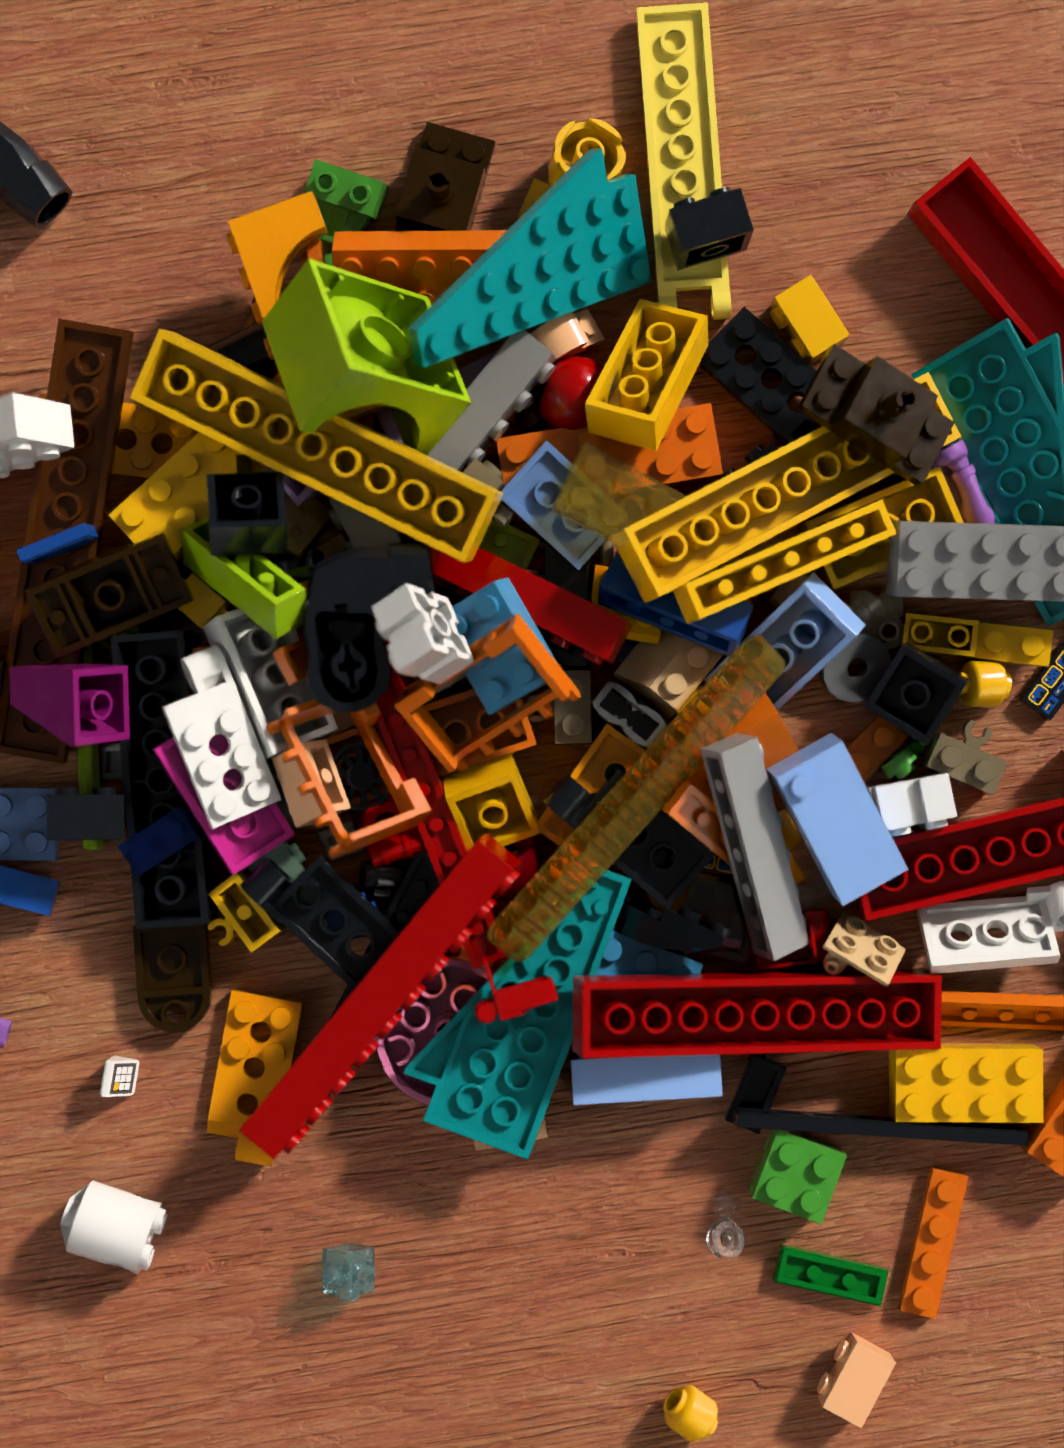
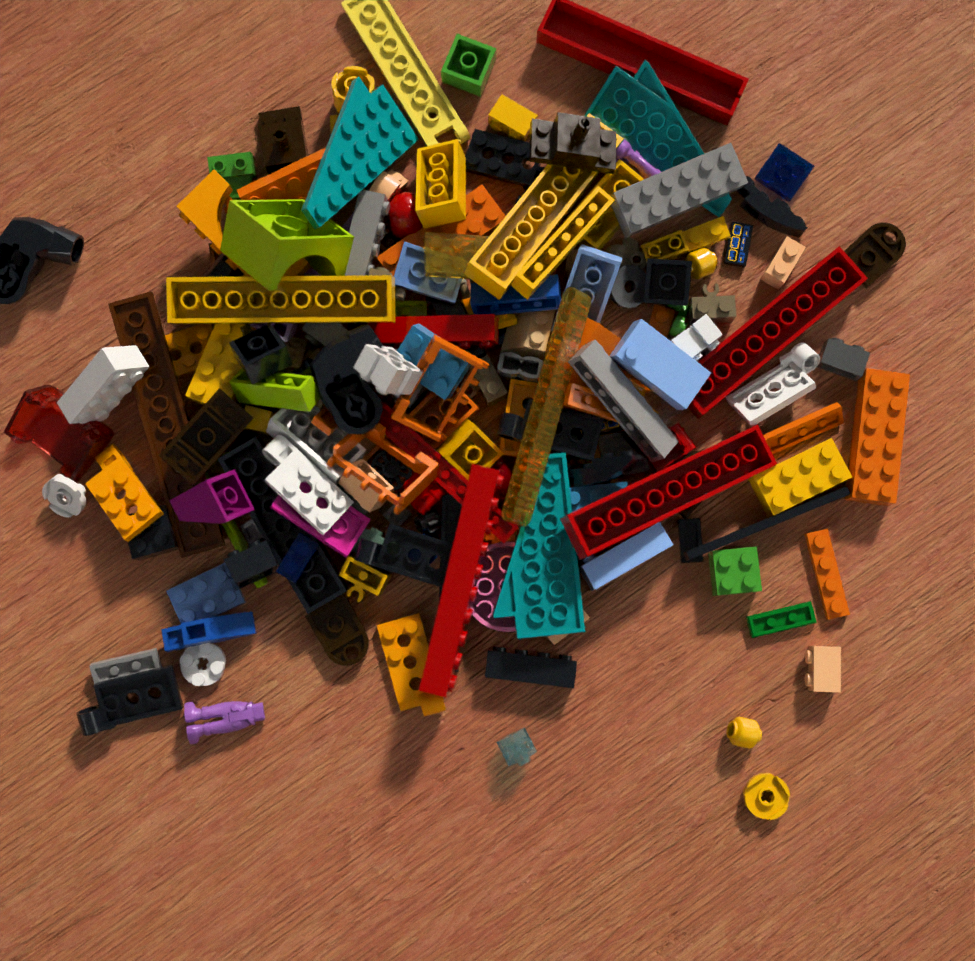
camera: 30 degrees left, 5 degrees down
blue tile [16,523,99,565] -> none
white cylinder [60,1180,168,1274] -> none
slope [100,1056,140,1097] -> none
red piece [474,955,558,1023] -> none
black brick [665,187,754,271] -> none
clear plate [706,1190,745,1259] -> none
tan hinge [822,911,906,987] -> none
none -> bright green brick [441,34,496,97]
none -> black brick [485,646,577,688]

